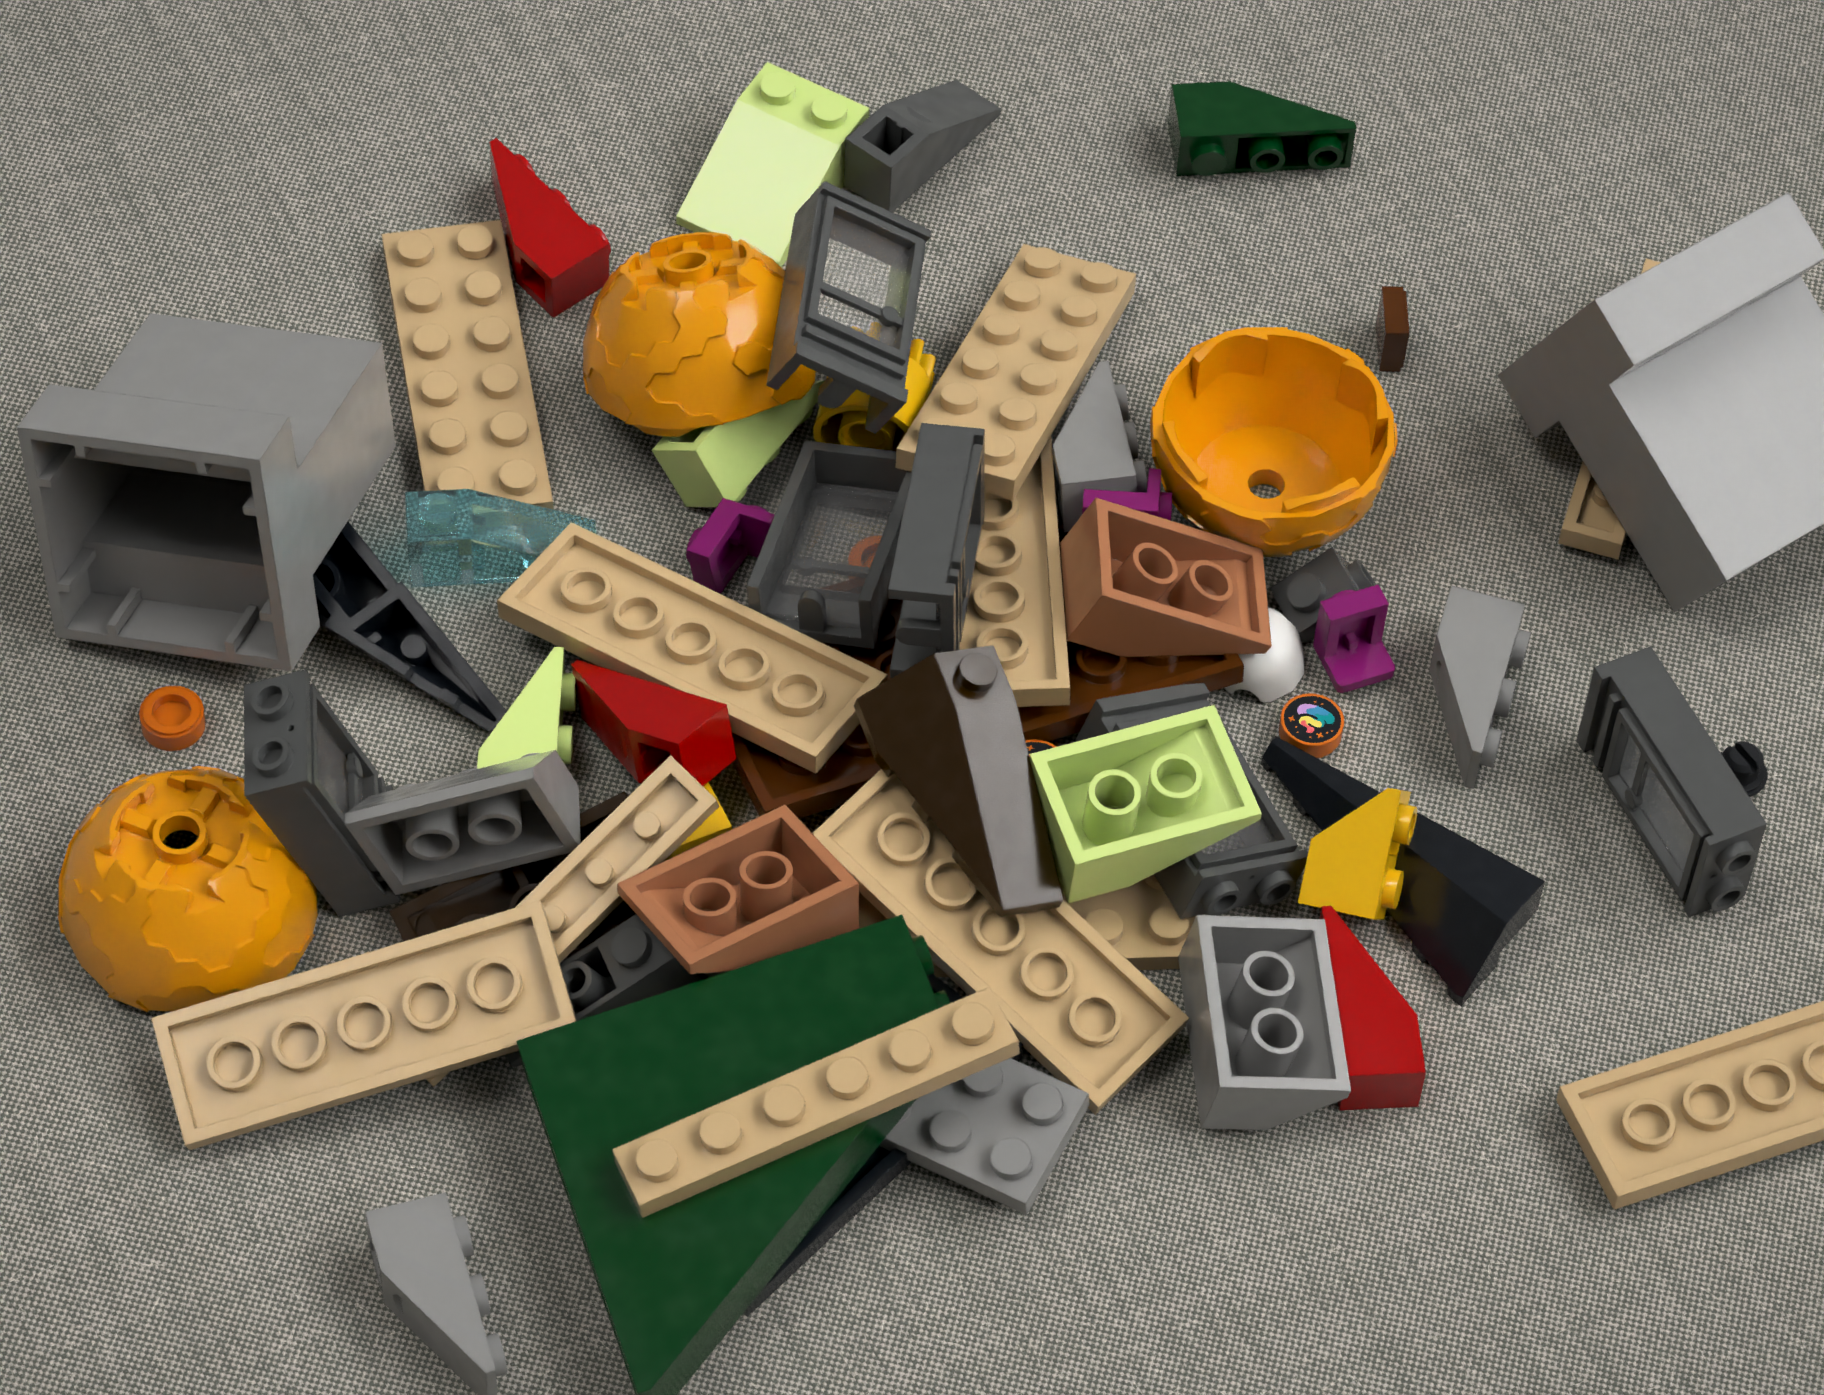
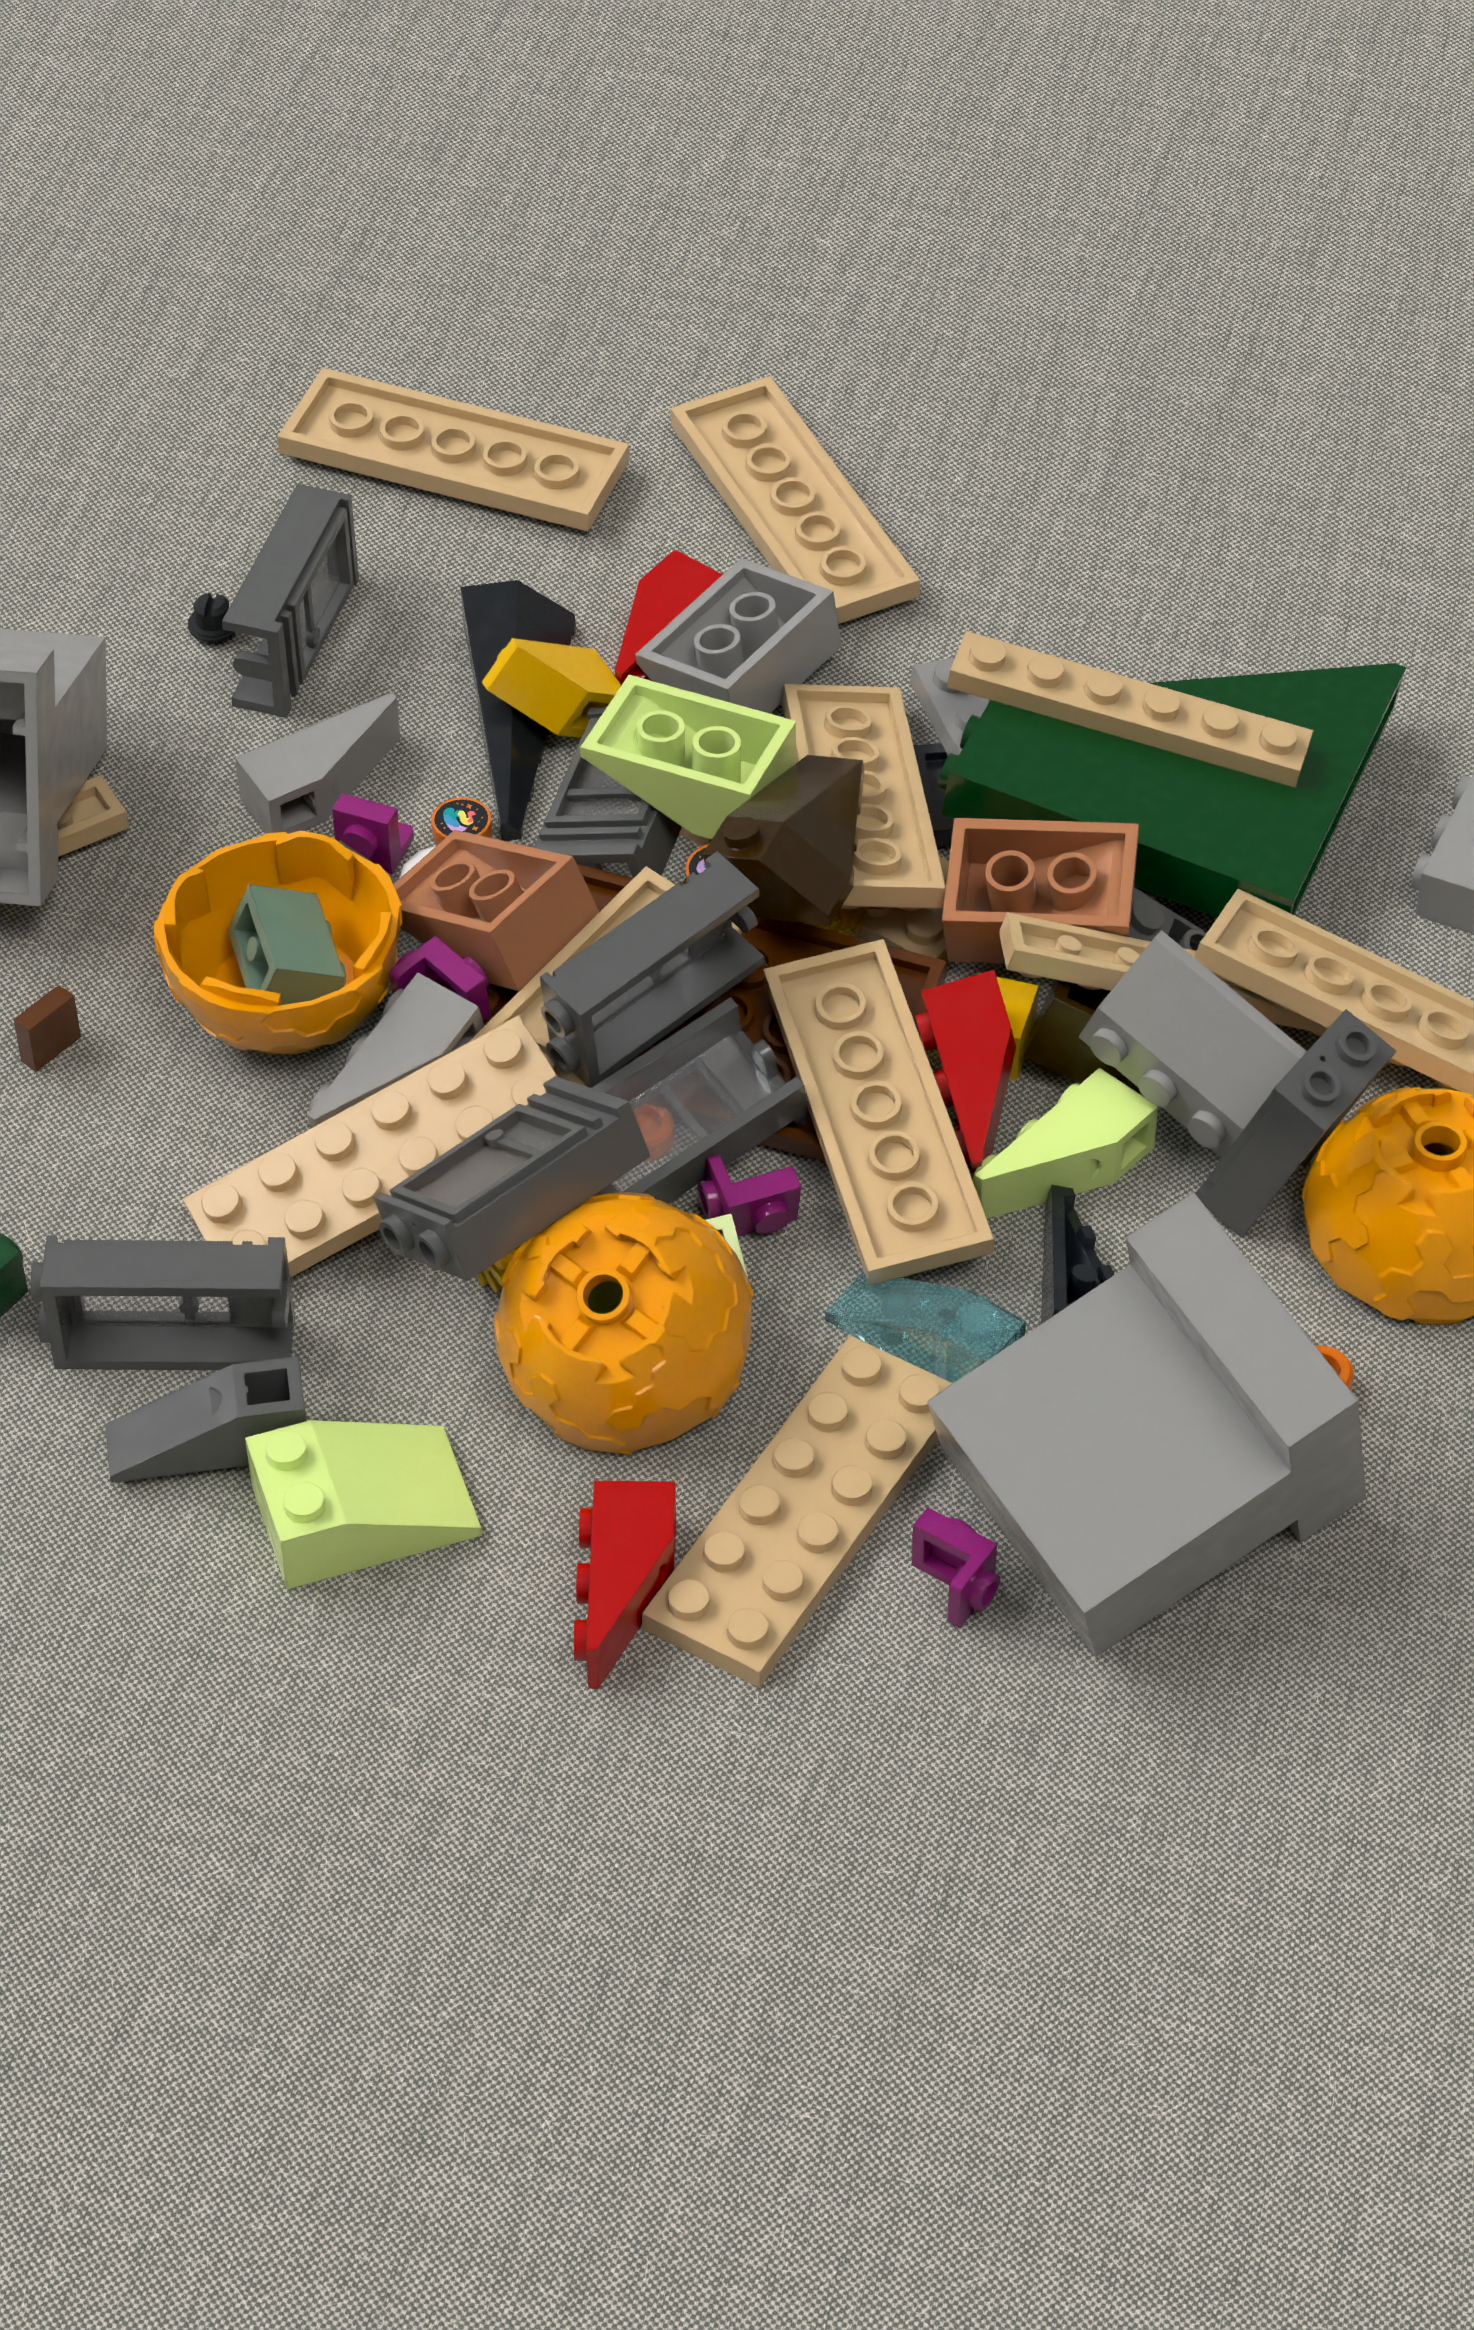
camera: 135 degrees left, 5 degrees down
none -> dark grey door [31,1235,295,1371]
none -> sand green brick [227,884,346,1005]
none -> tan plate [670,376,920,624]

